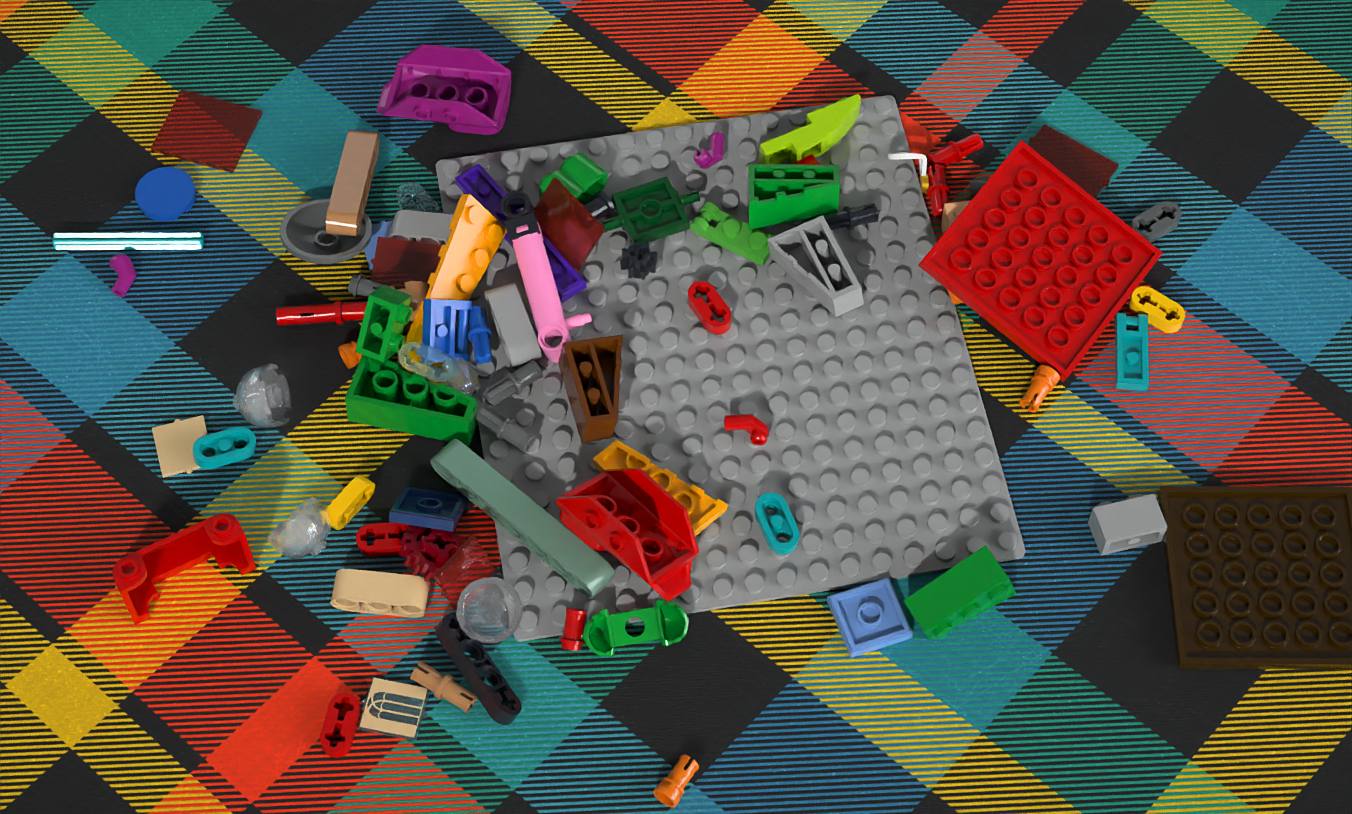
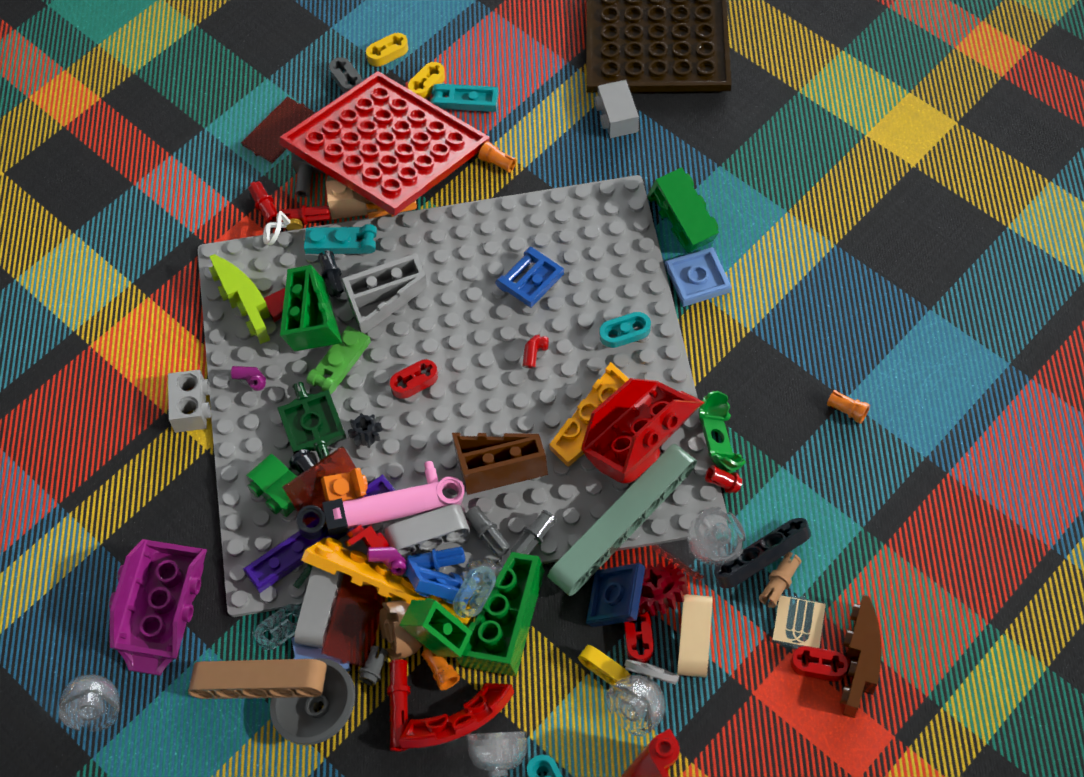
camera: 85 degrees left, 0 degrees up
none -> clear cylinder [59,674,120,732]
none -> light grey brick [168,370,211,433]
none -> teal plate [304,224,377,254]
none -> orange bracket [321,468,368,502]
none -> red bracket [344,524,389,548]
none -> yellow beam [366,33,408,67]
none -> magenta arm [367,547,407,576]
none -> red tile [399,683,514,748]
none -> blue plate [495,247,564,308]
none -> light grey wheel [624,659,679,685]
none -> reddish brown slope [840,594,882,718]

